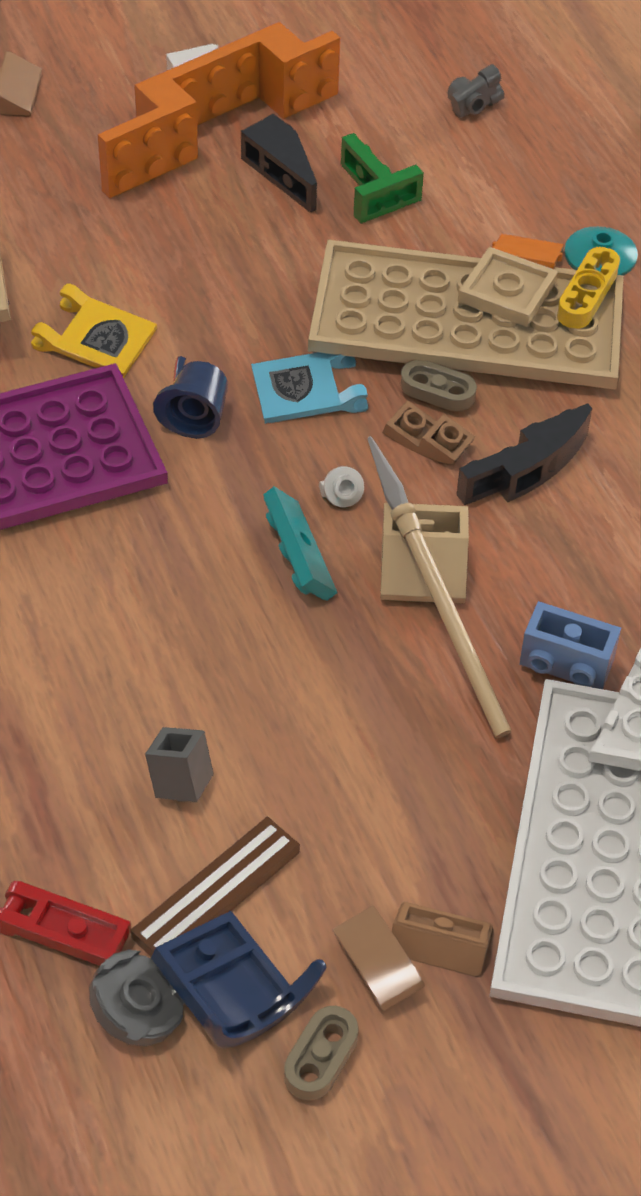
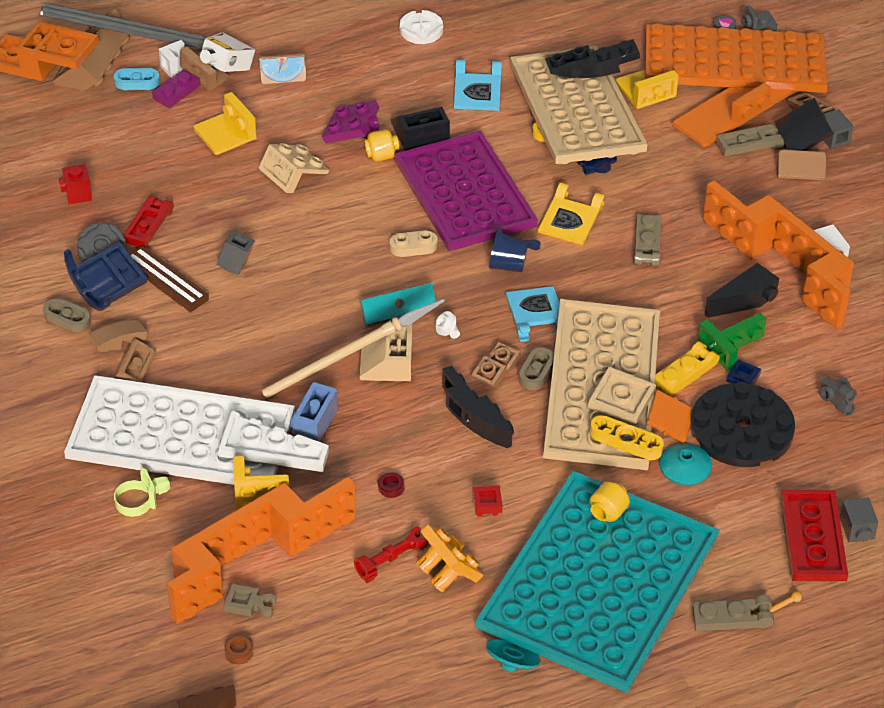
camera: 90 degrees right, 5 degrees down
none -> tan plate [389,230,438,257]
none -> dark tan plate [634,214,661,267]
none -> yellow plate [655,341,720,397]
none -> black plate [690,382,795,467]
none -> clear blue tile [726,359,761,385]

